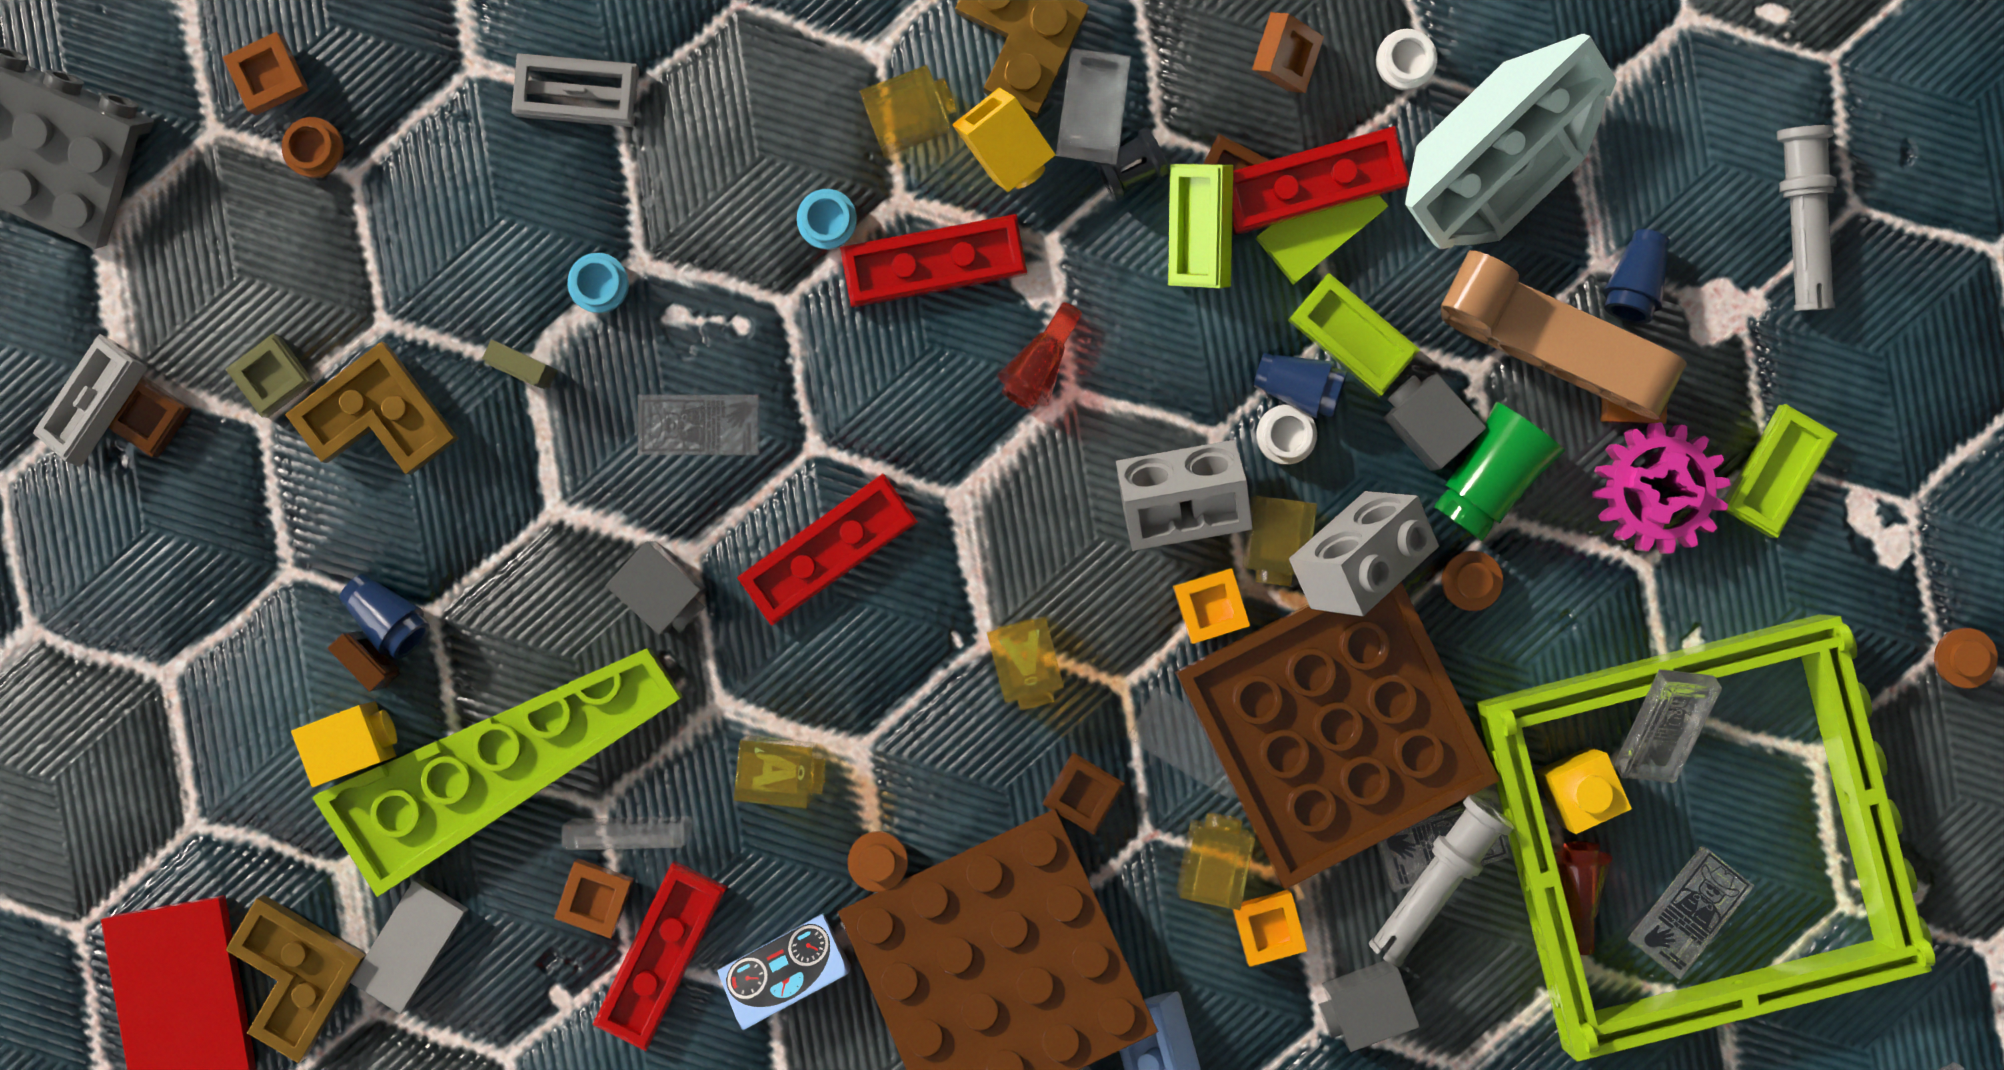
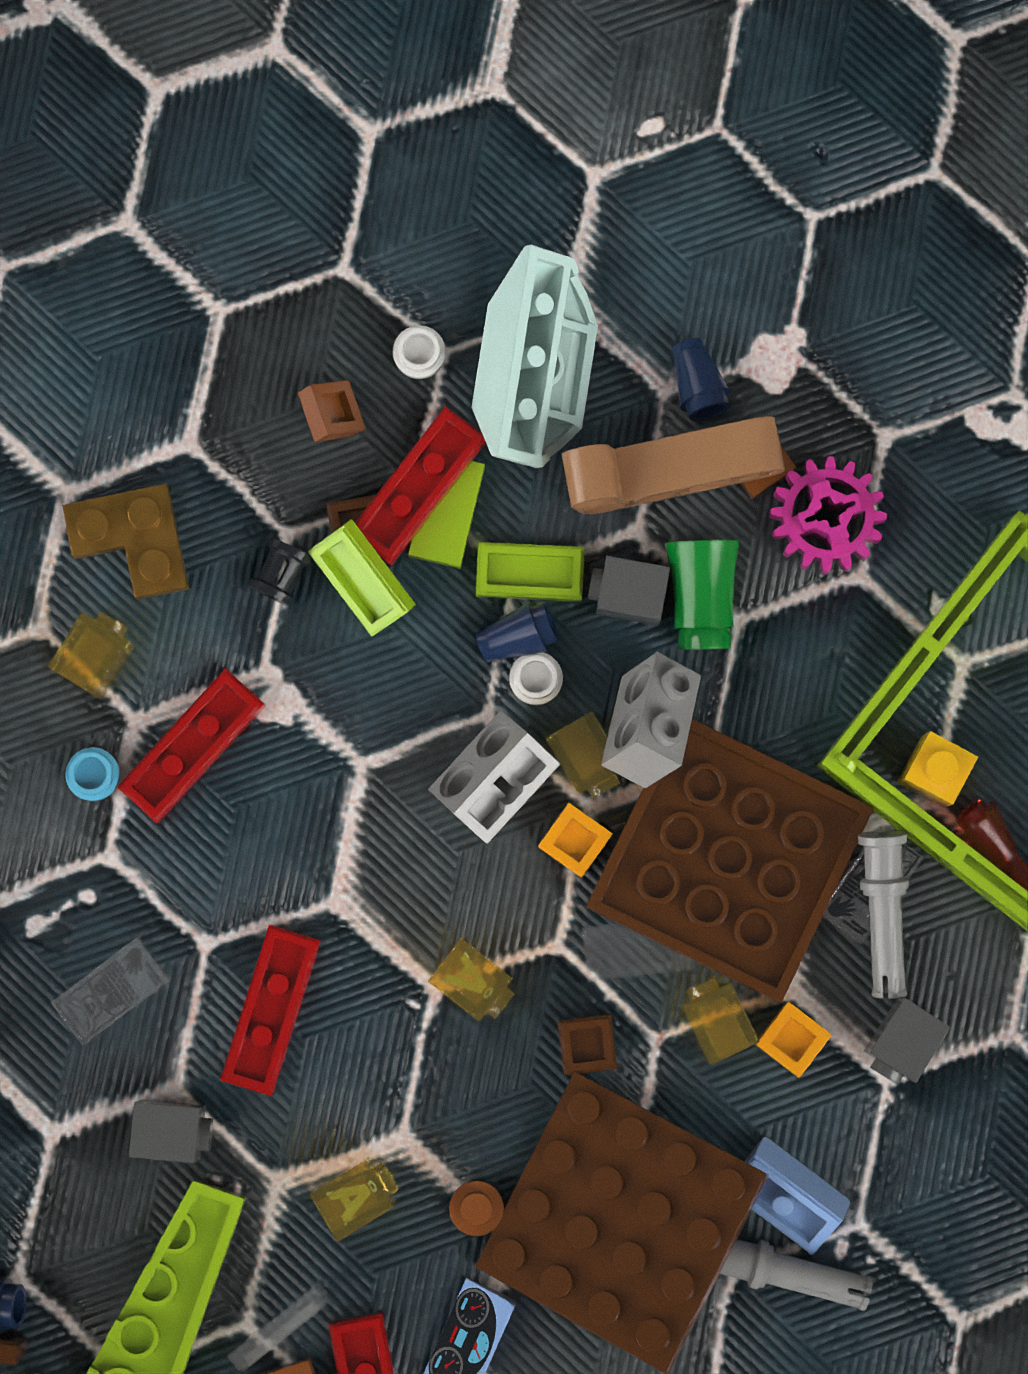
camera: 25 degrees left, 5 degrees down
yellow brick [952,87,1056,192] -> none
clear red cone [997,302,1082,410] -> none
clear tile [1056,48,1131,164] -> none
dark orange plate [1441,551,1503,611] -> none
clear tile [1614,669,1722,783] -> none
lime tile [1724,404,1838,538] -> none
light grey pin [1777,125,1837,311] -> none

